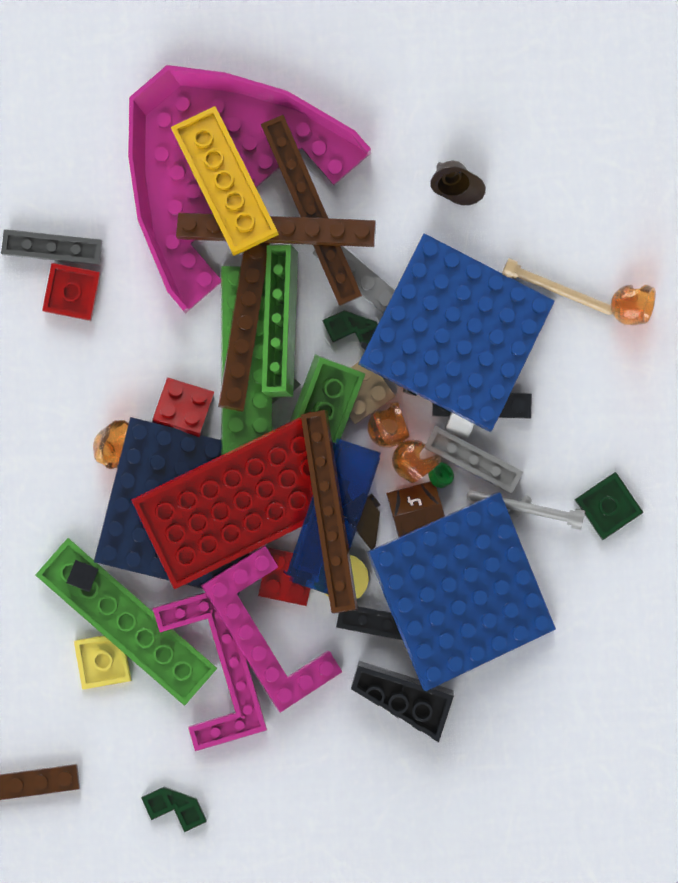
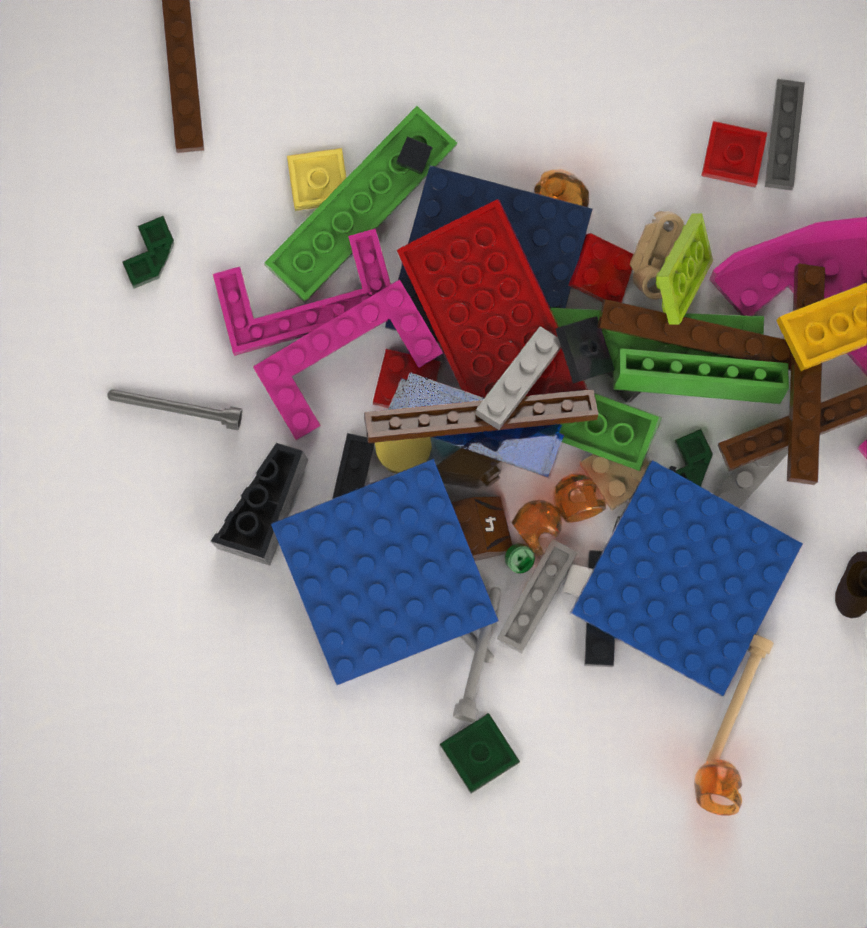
camera: 90 degrees right, 10 degrees down
none -> dark grey piece [107,390,243,431]
none -> light grey plate [475,326,561,430]
none -> black plate [556,316,615,384]
none -> tan piece [630,211,684,300]
none -> lime plate [656,213,713,324]

